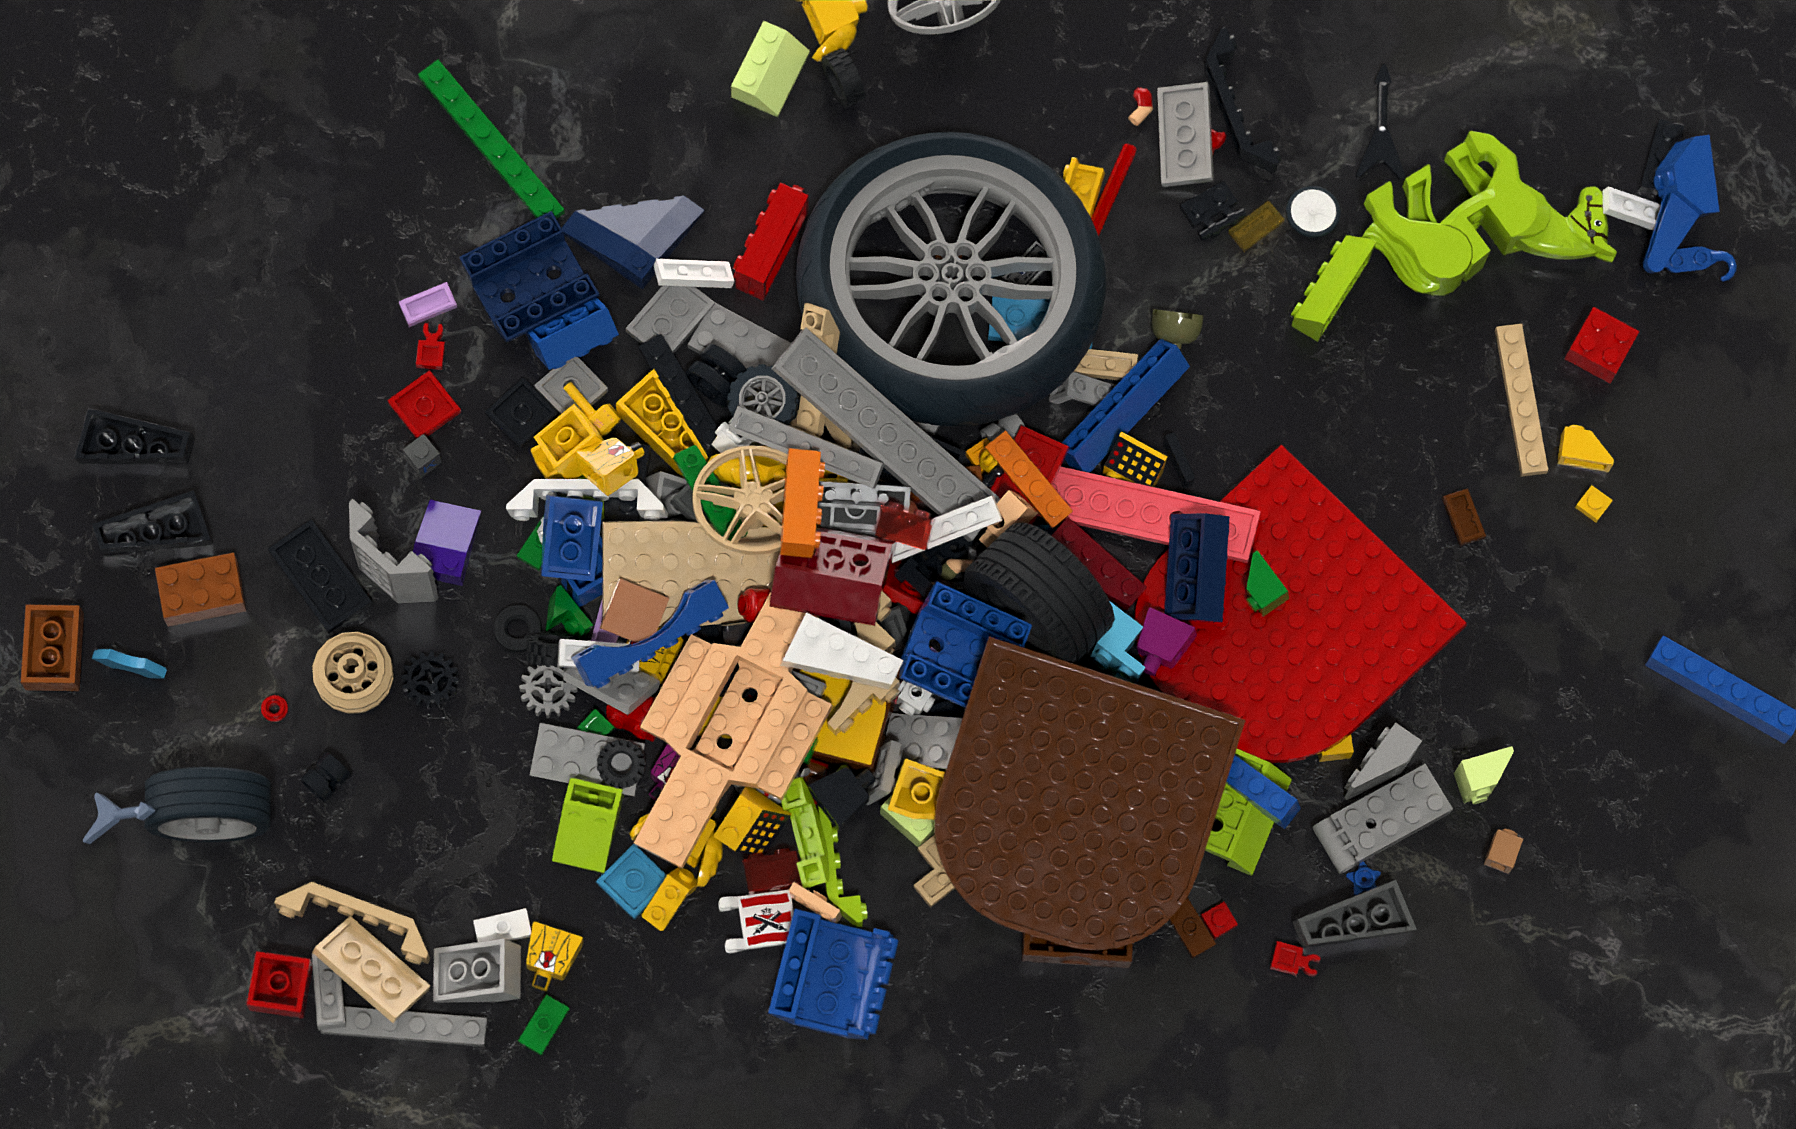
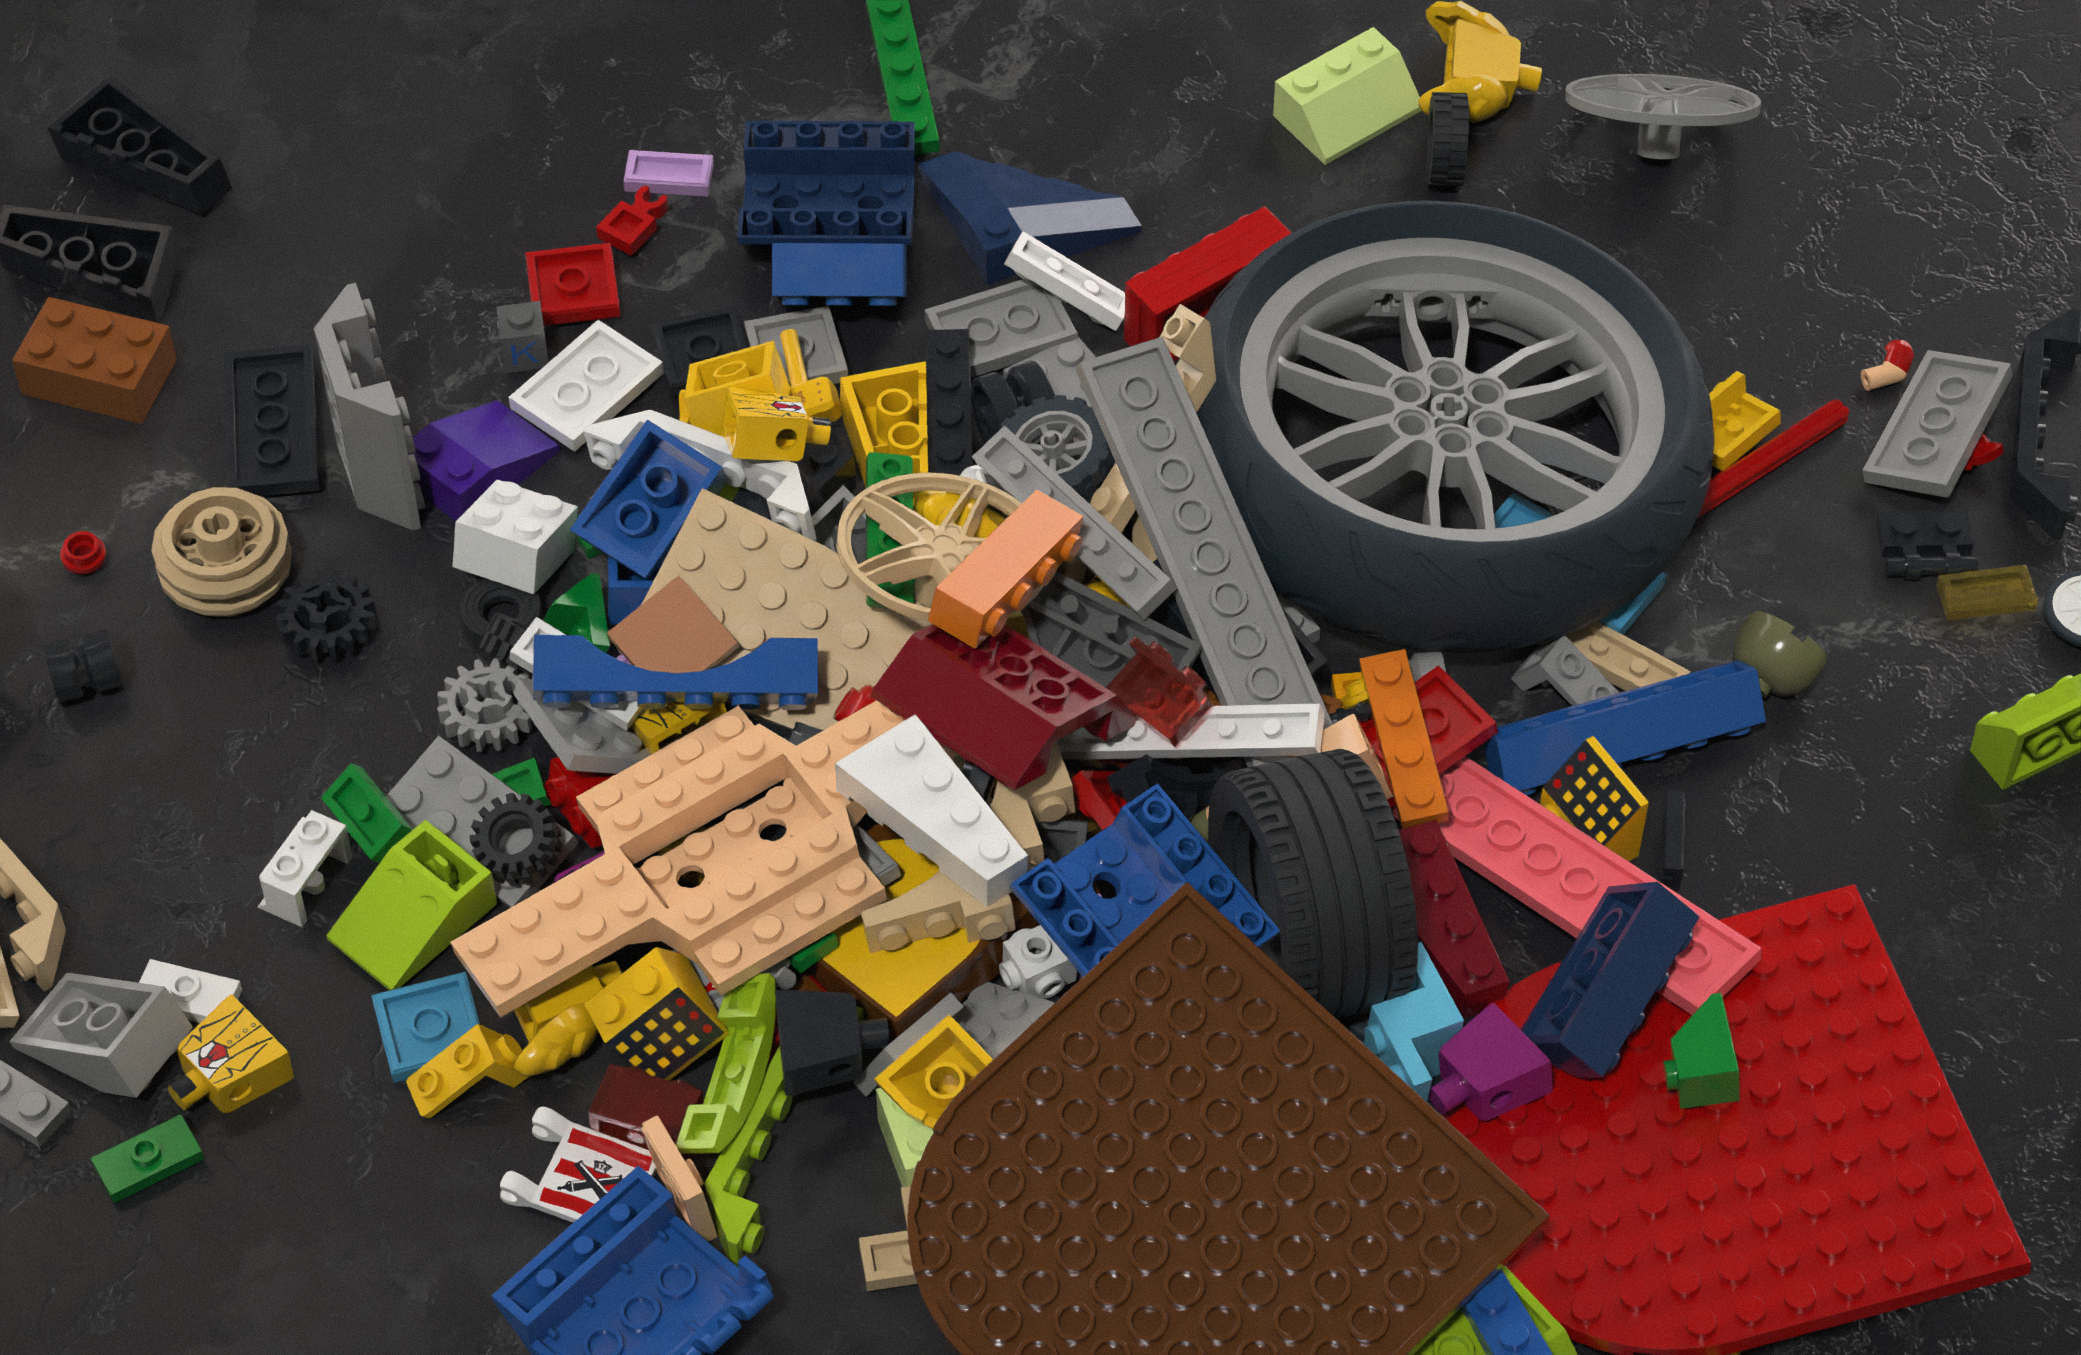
camera: 35 degrees right, 20 degrees down
none -> white window [258,810,353,927]
none -> green panel [321,763,412,863]
none -> white brick [452,480,578,594]
none -> white plate [509,320,664,452]

